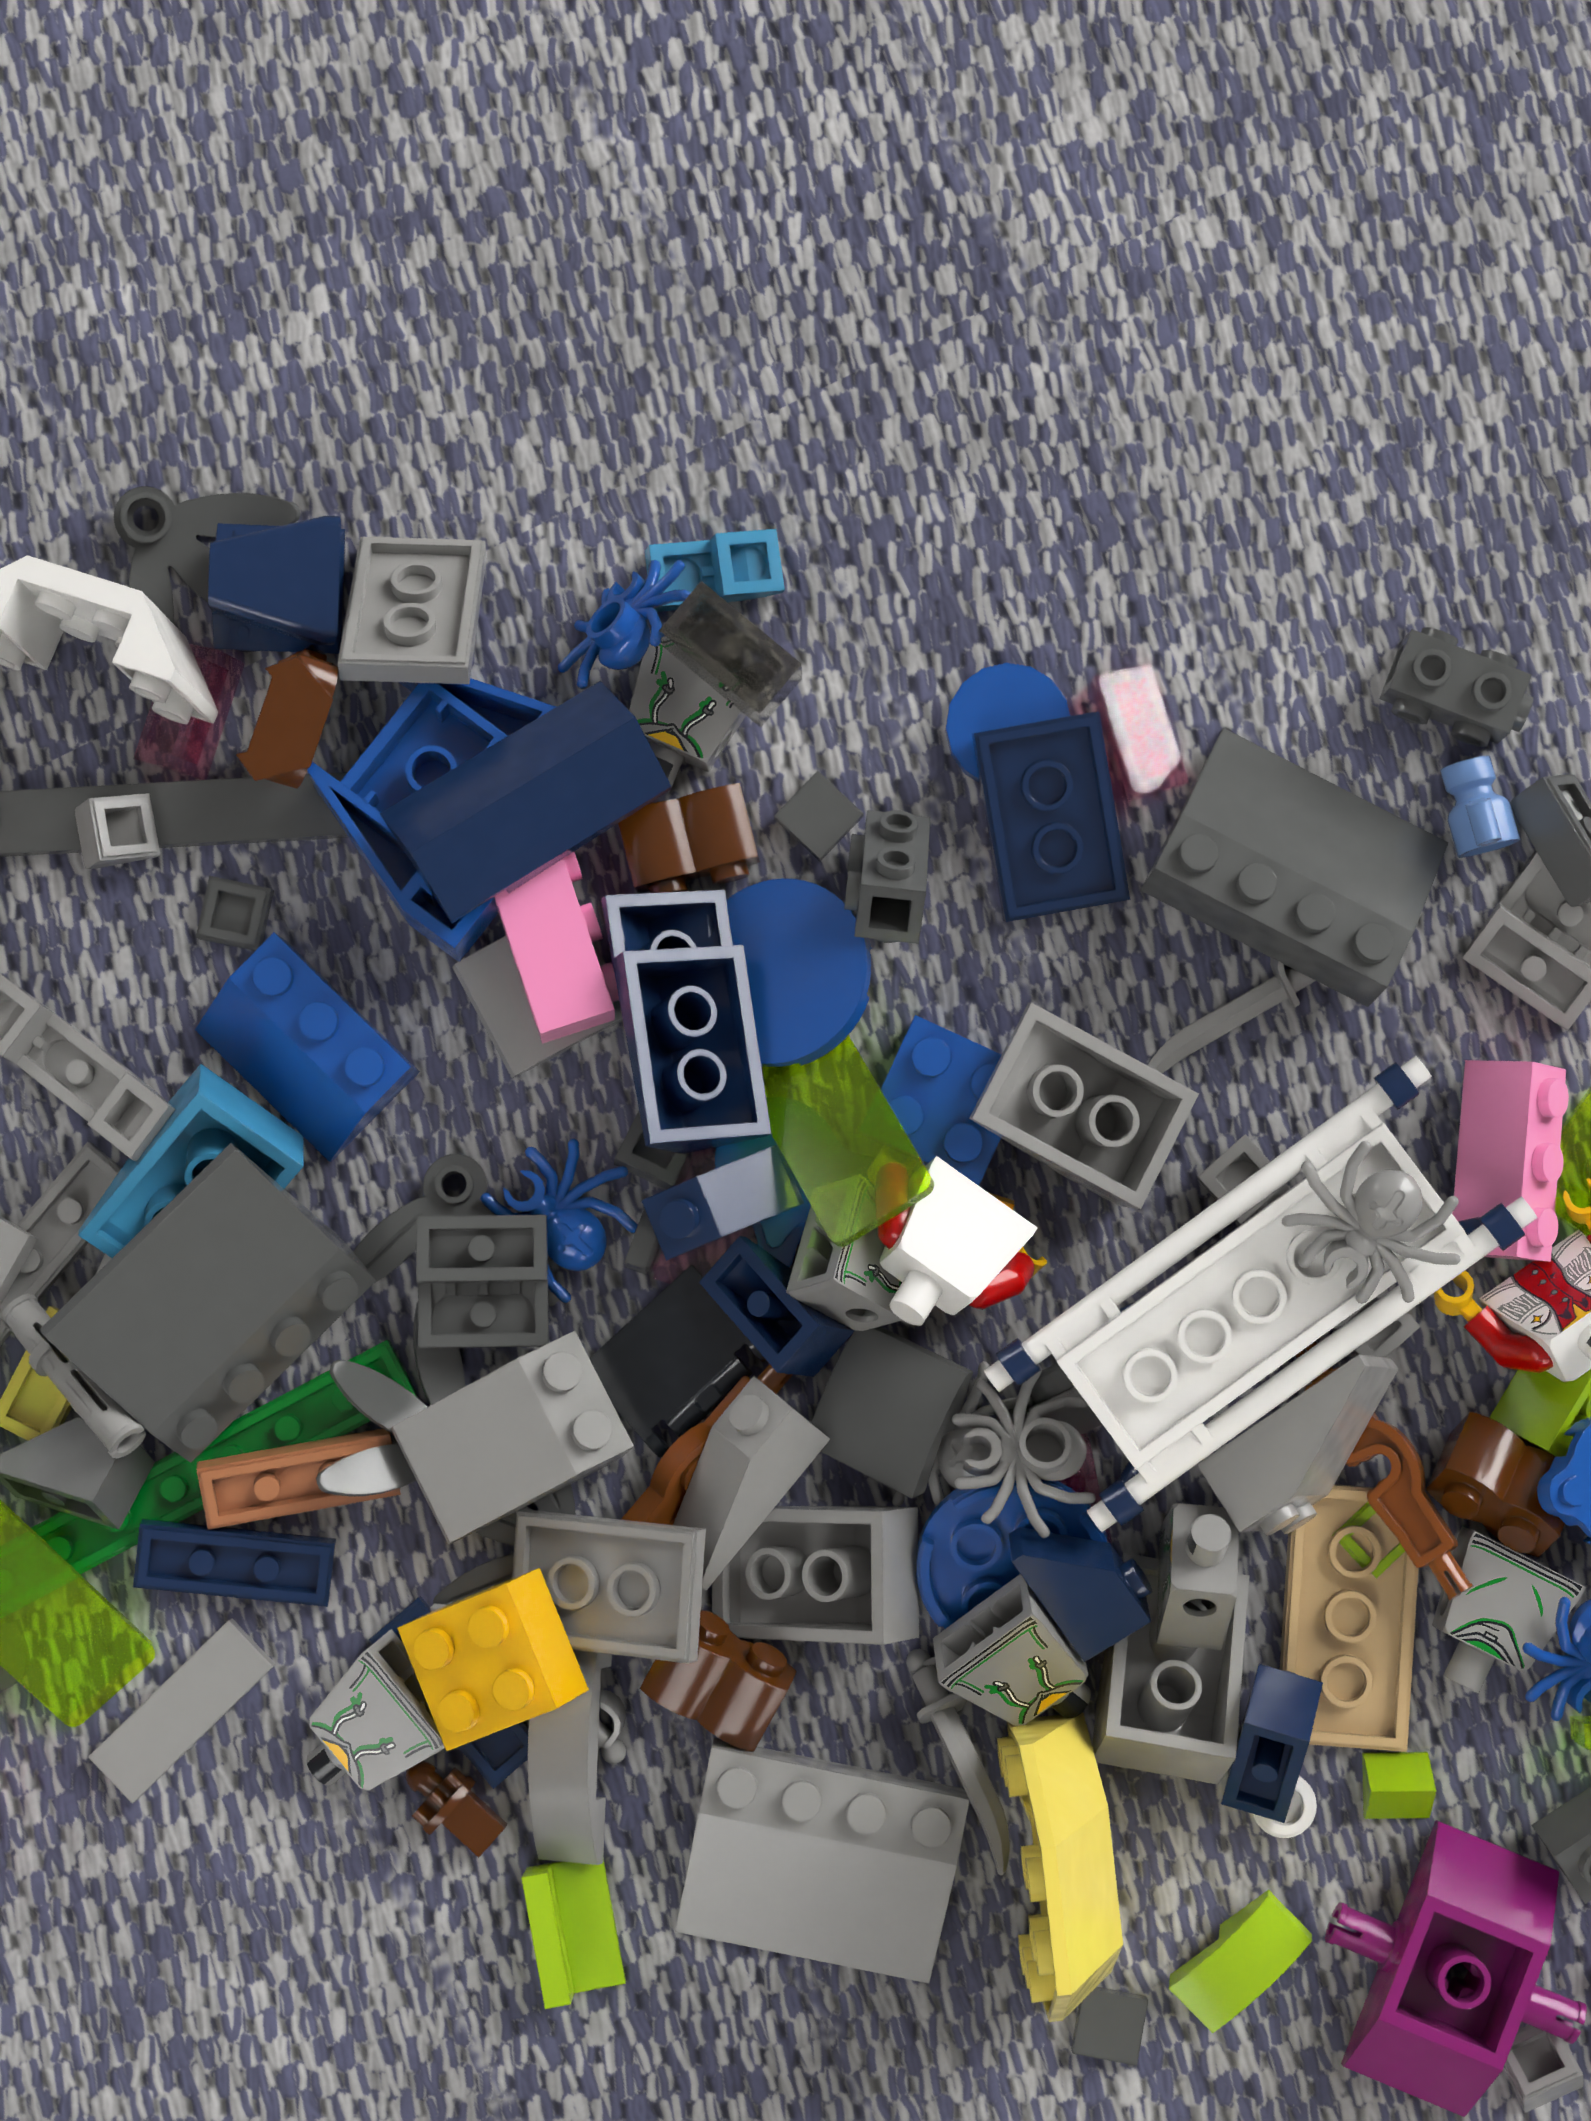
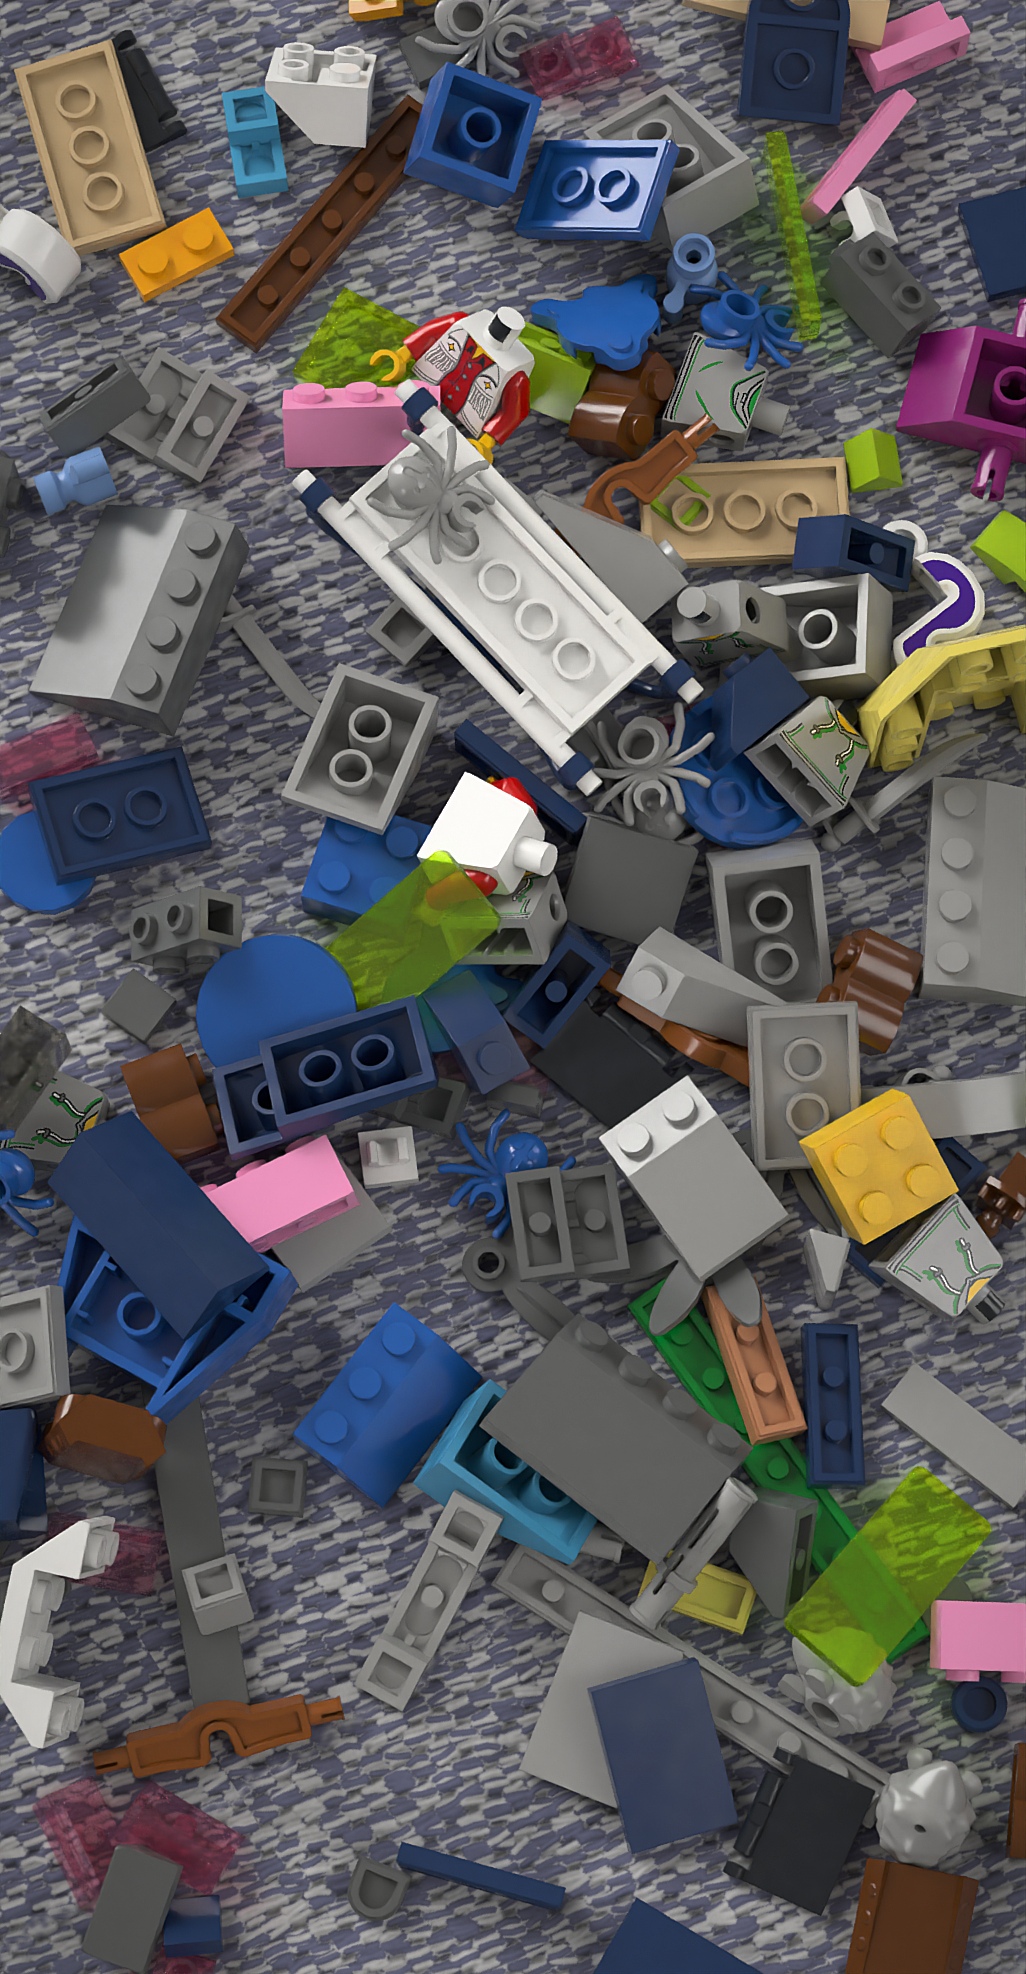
camera: 100 degrees left, 10 degrees down
none -> white tile [358,1126,419,1189]
none -> dark blue tile [454,719,587,846]
none -> light grey slope [803,1229,851,1311]
none -> animal [891,552,985,672]

